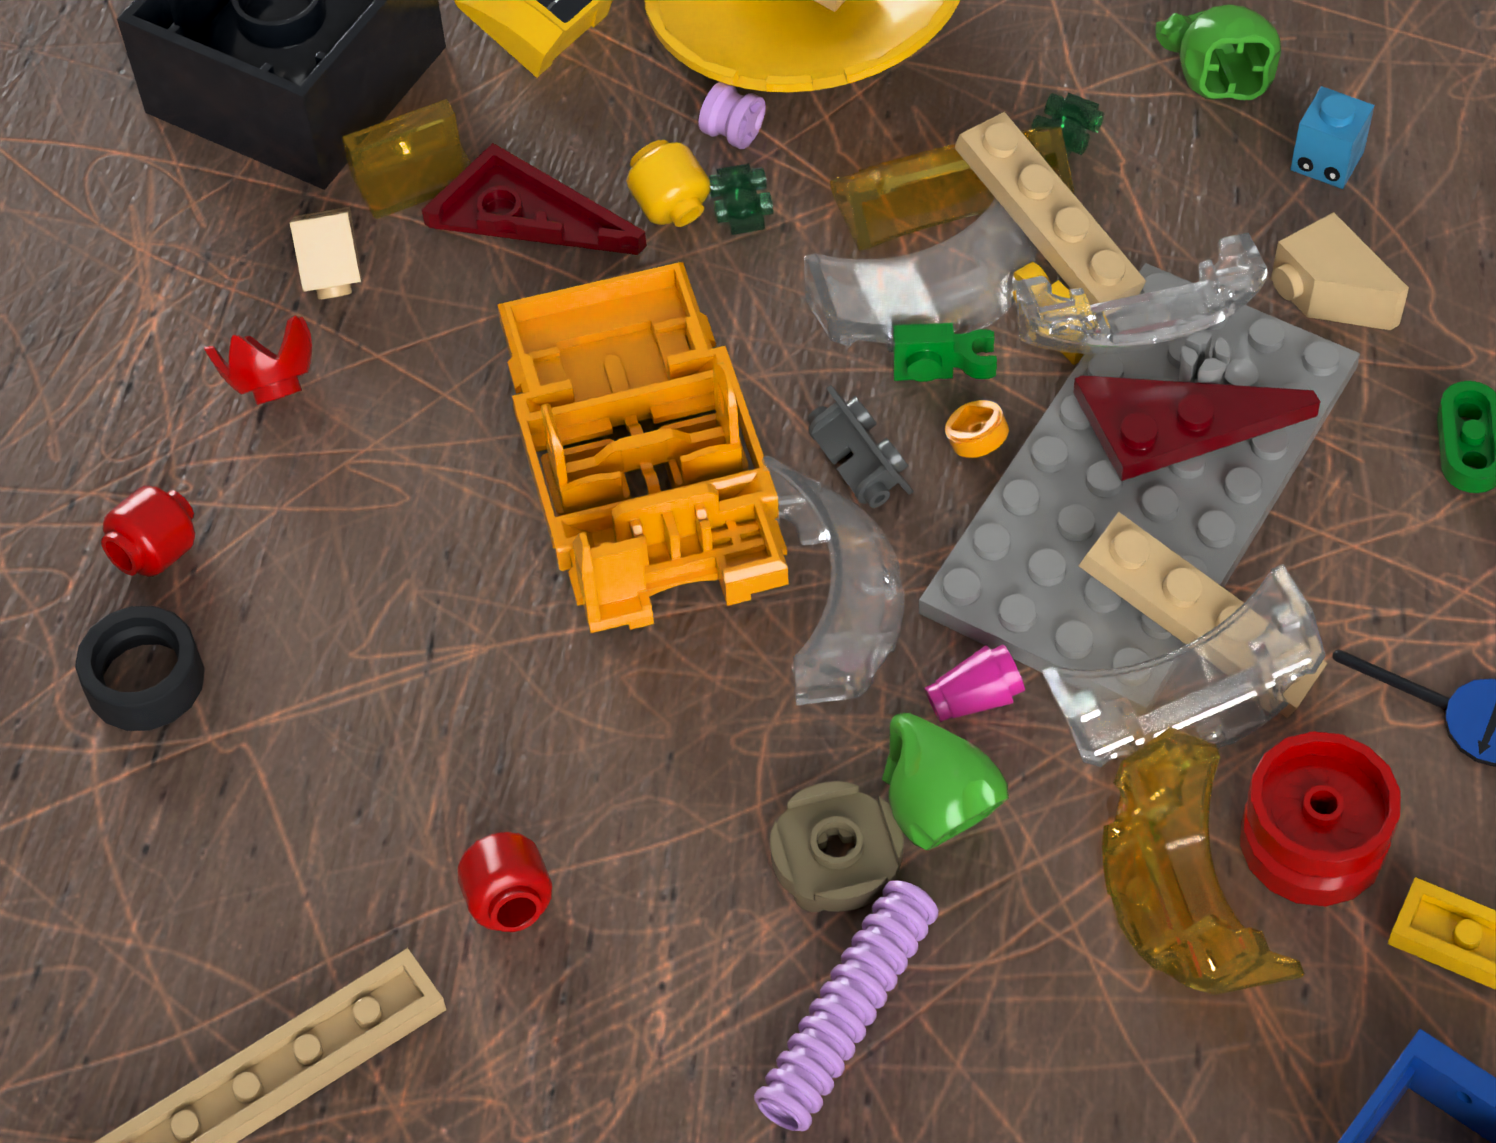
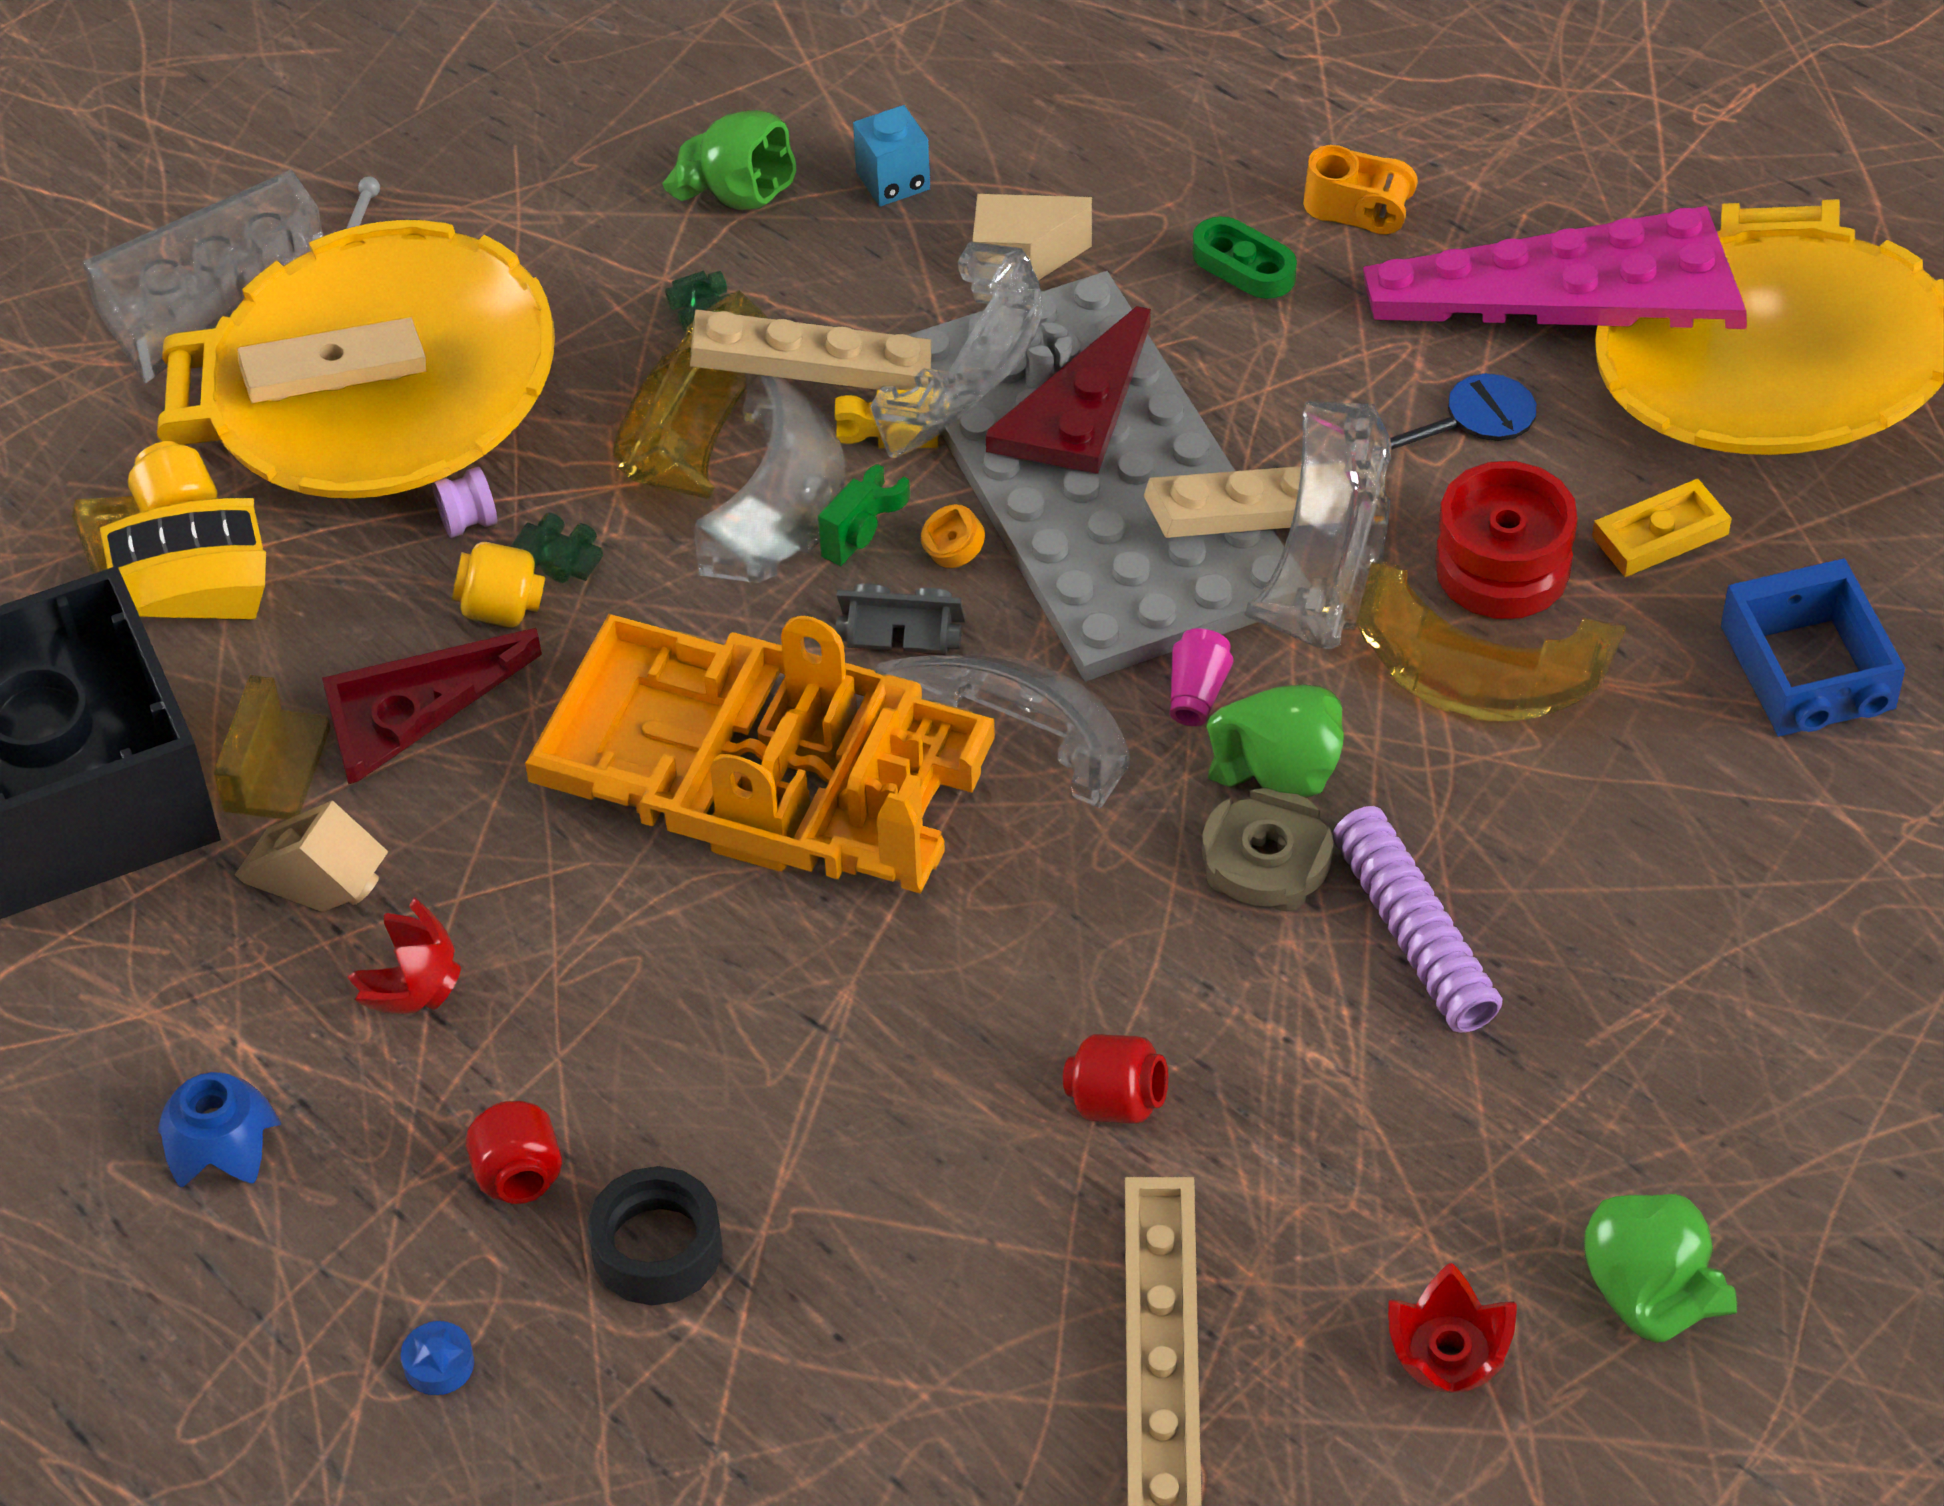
camera: 55 degrees left, 5 degrees down
none -> blue piece [158,1072,281,1187]

